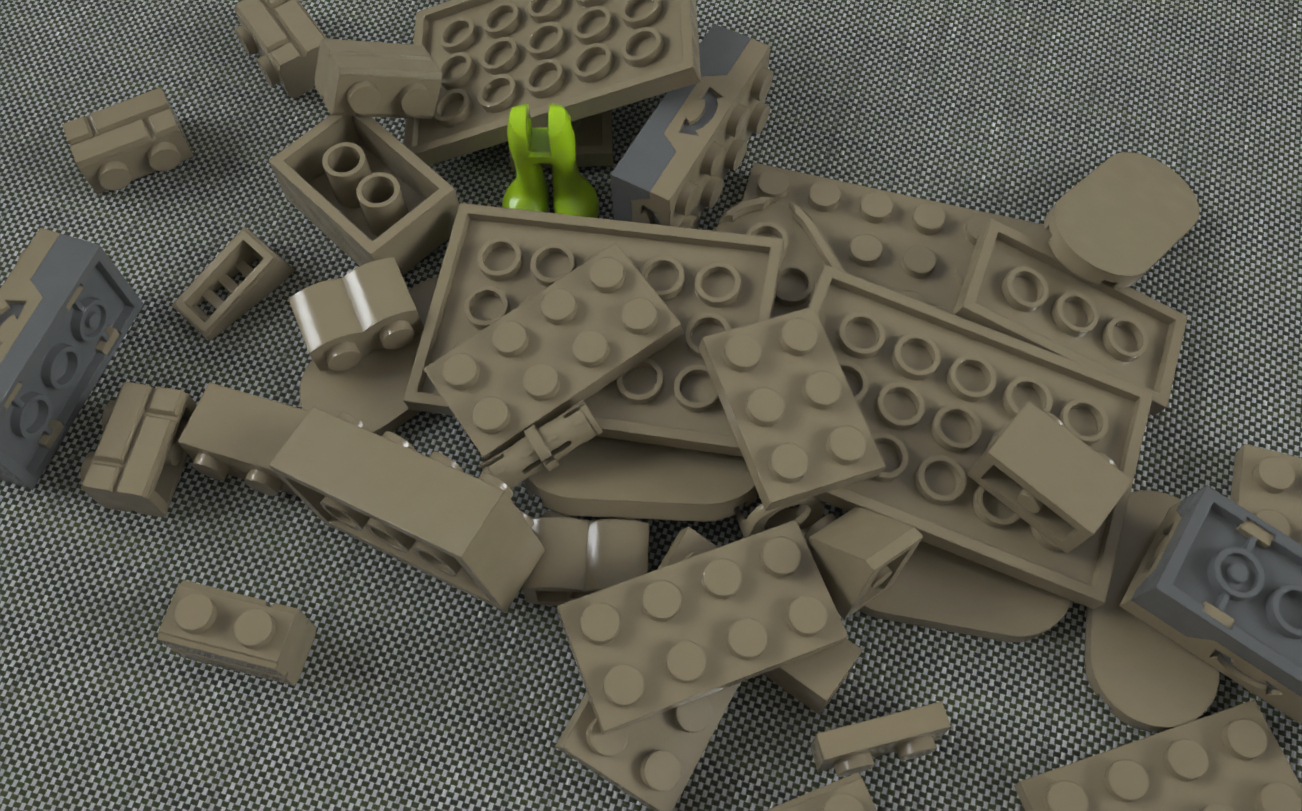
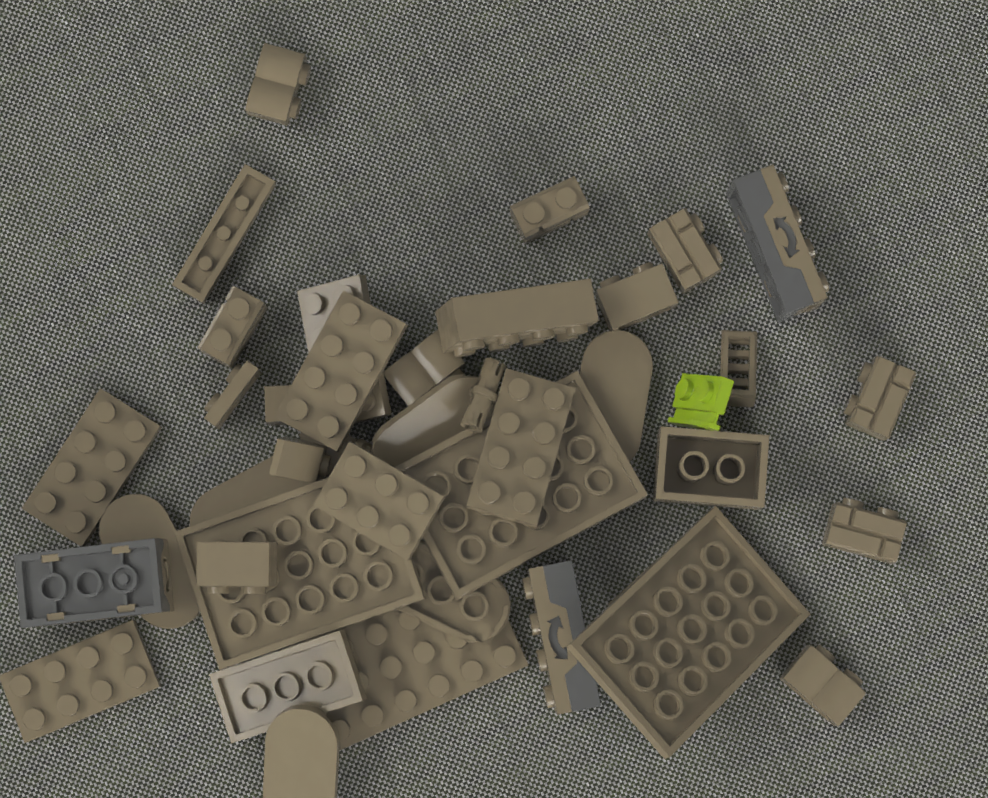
camera: 135 degrees right, 20 degrees up
dark tan brick [288,257,424,371] -> none
dark tan brick [314,38,442,119] -> none
lime piece [502,103,600,218] -> none
none -> lime plate [667,373,734,431]

